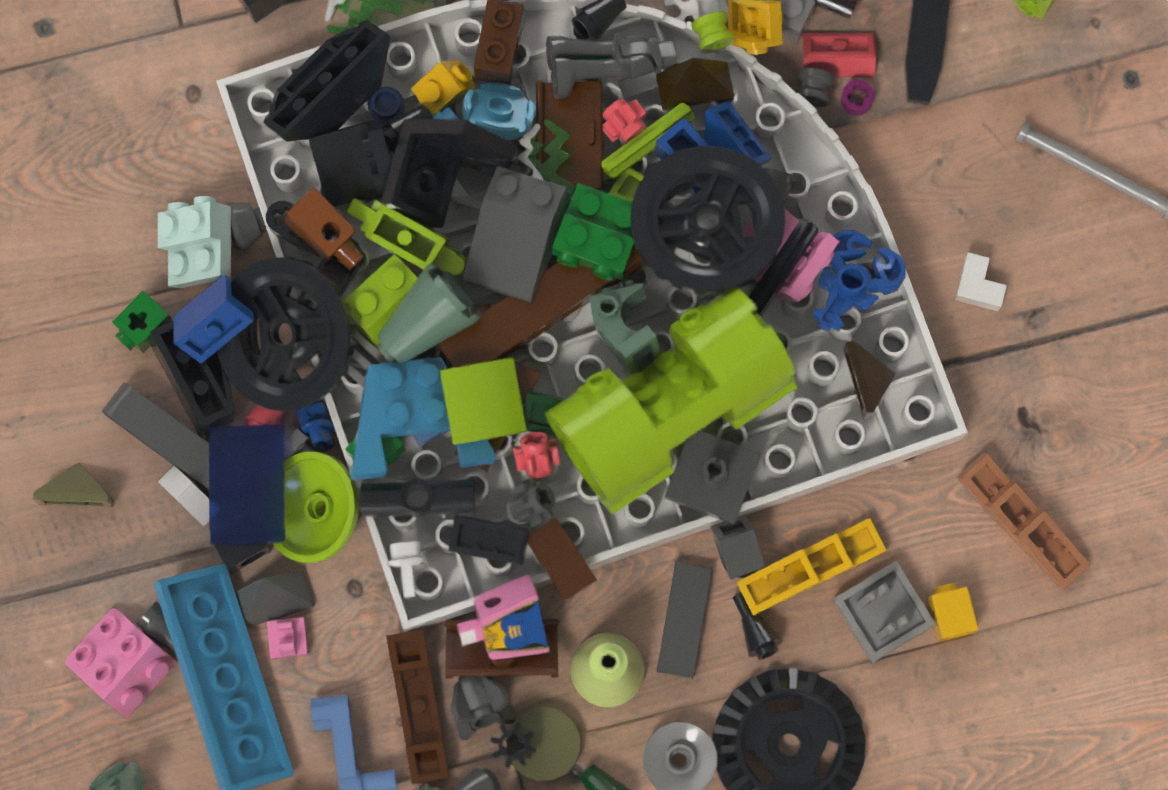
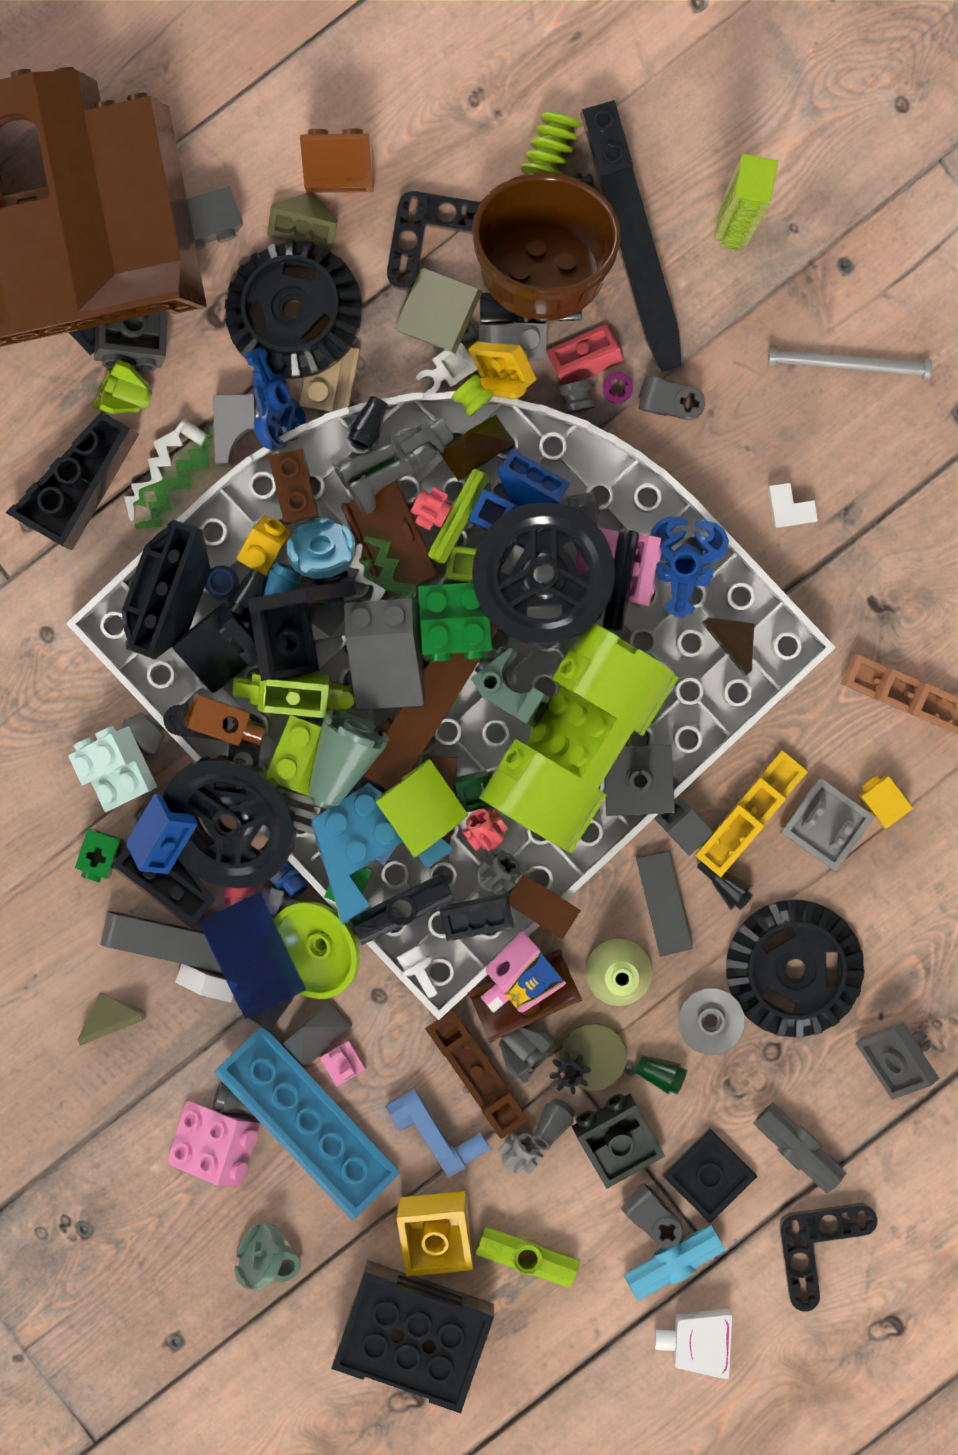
camera: 25 degrees left, 10 degrees up
none -> dark grey piece [638,376,705,420]

